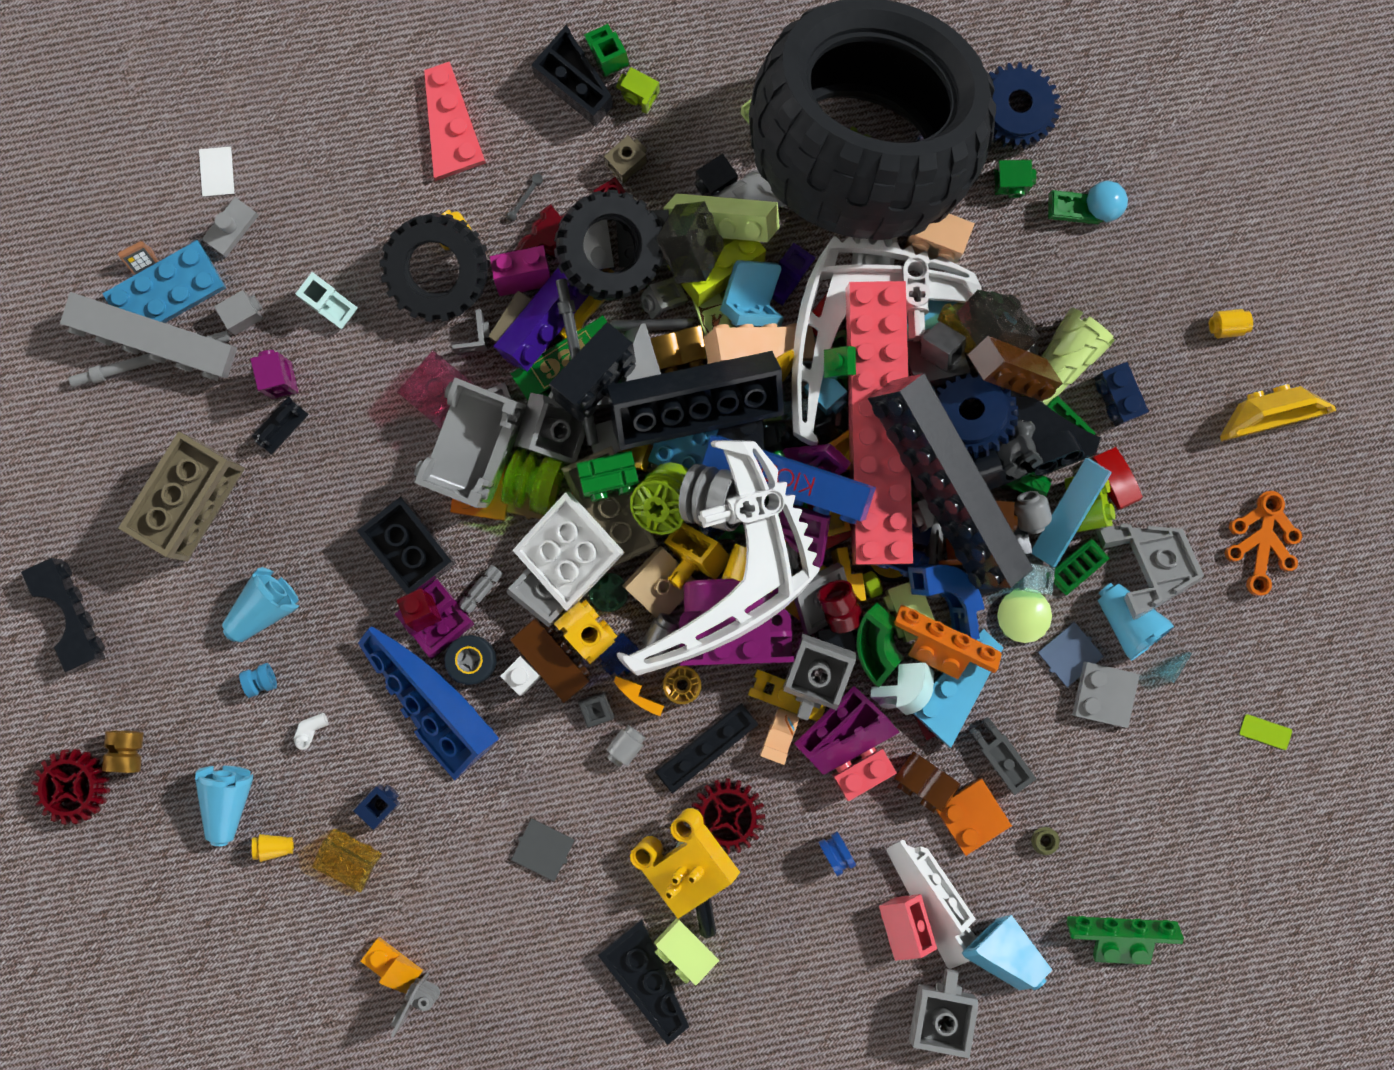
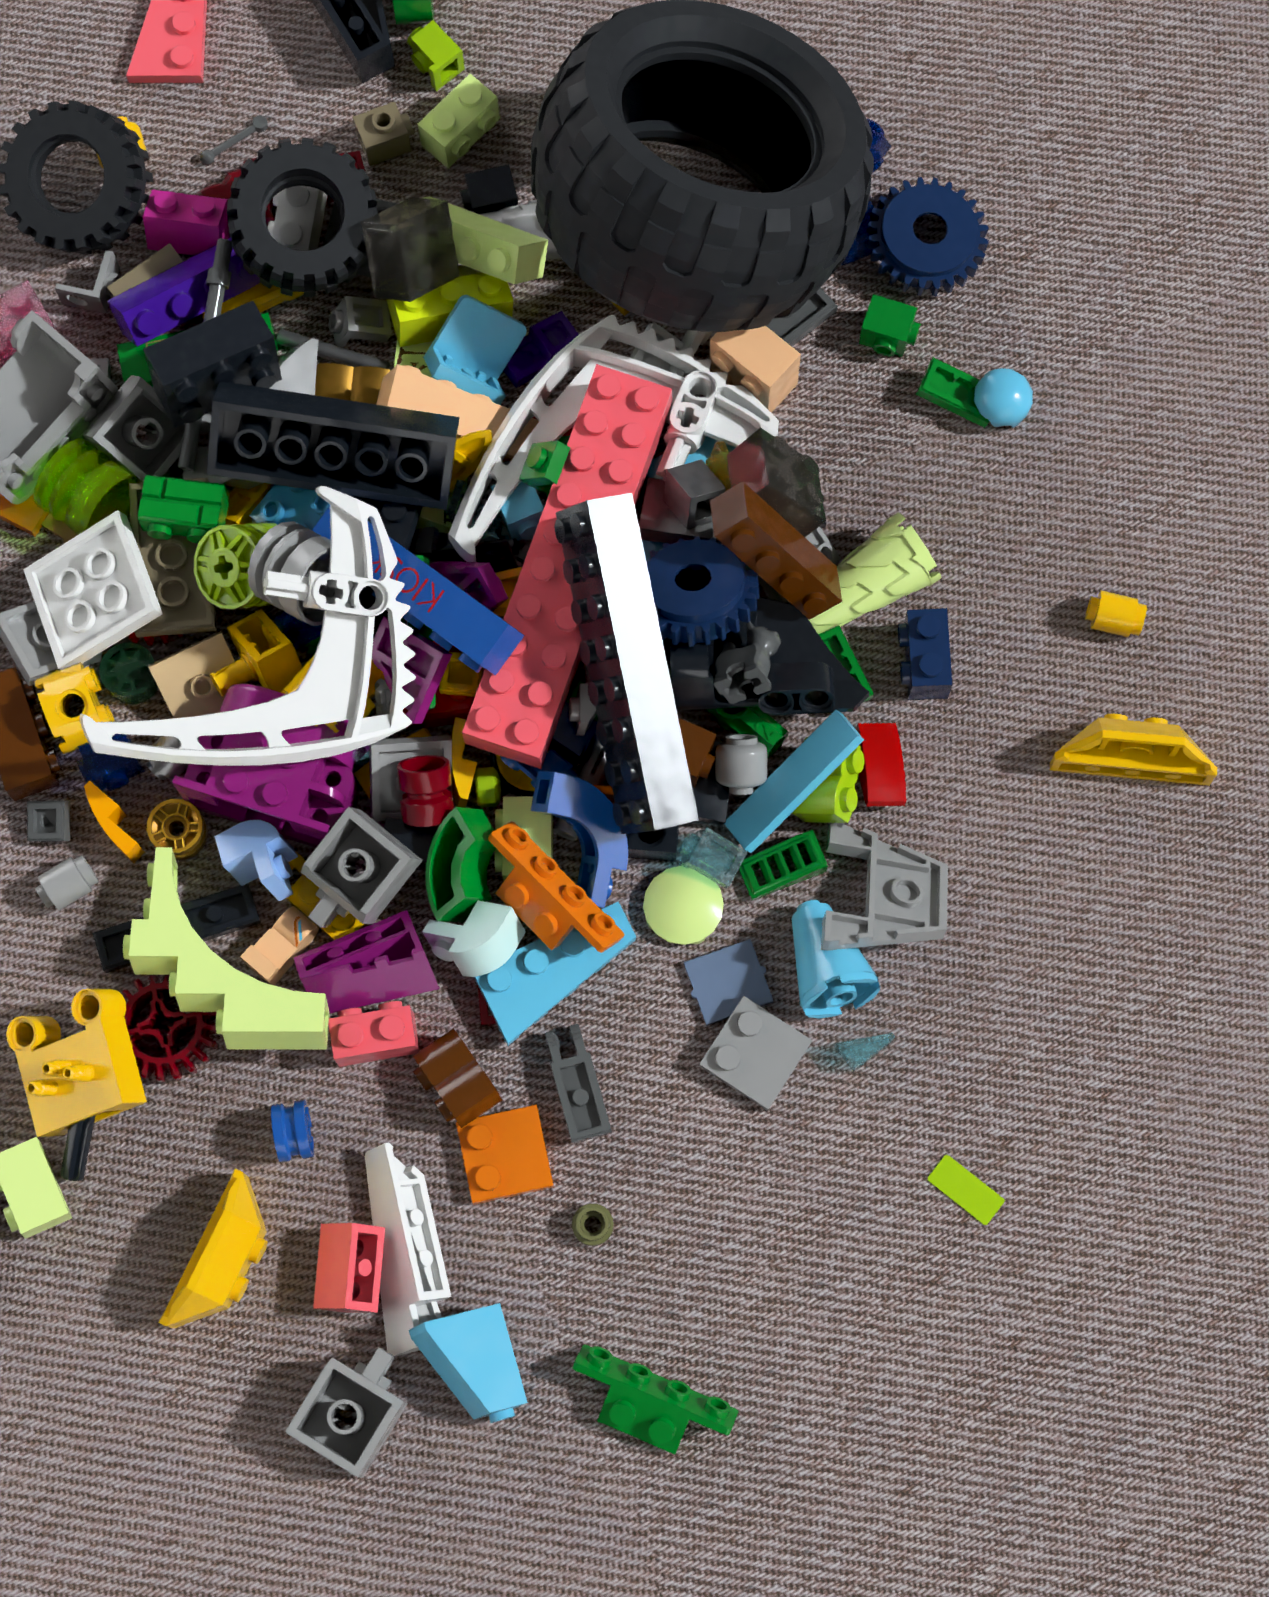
camera: 25 degrees right, 10 degrees down
orange plant [1225,491,1302,596] -> none
none -> yellowish green arch [123,847,329,1050]
none -> yellow wedge [158,1169,268,1329]
none -> light blue brick [214,820,298,902]
none -> yellowish green brick [417,74,500,169]

